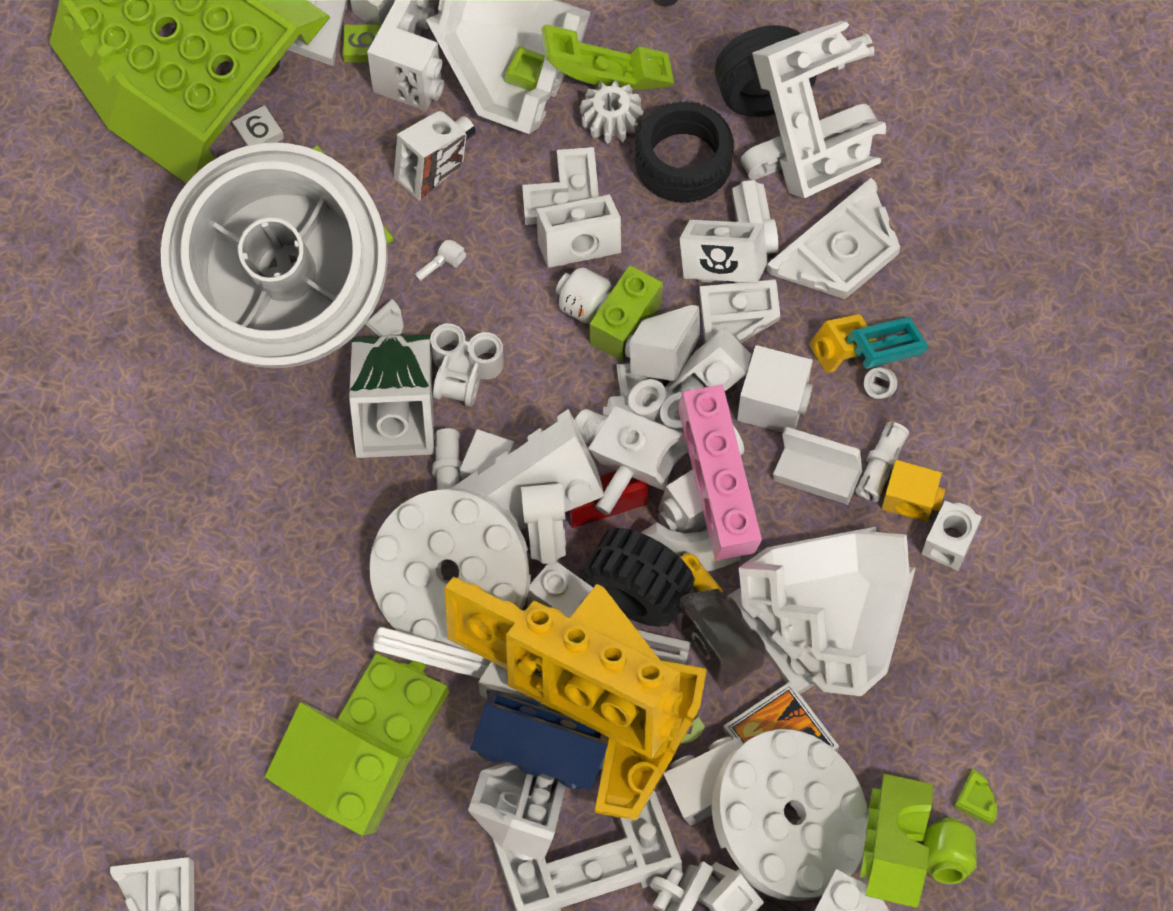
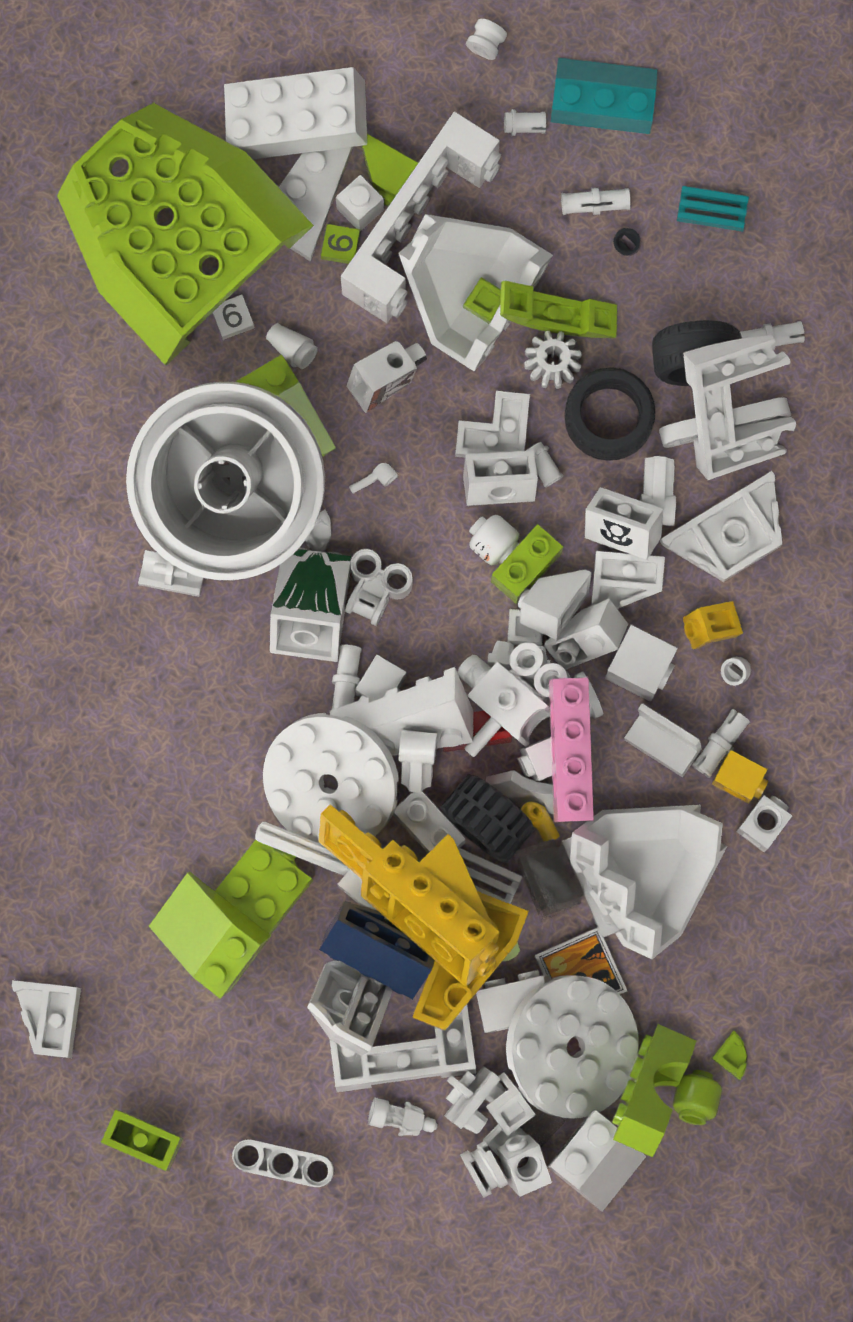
camera: 10 degrees right, 15 degrees up
teal tile [847,317,929,369] -> none
none -> white hips [138,550,203,597]
none -> white cone [266,323,318,369]
none -> white pin [526,442,563,487]

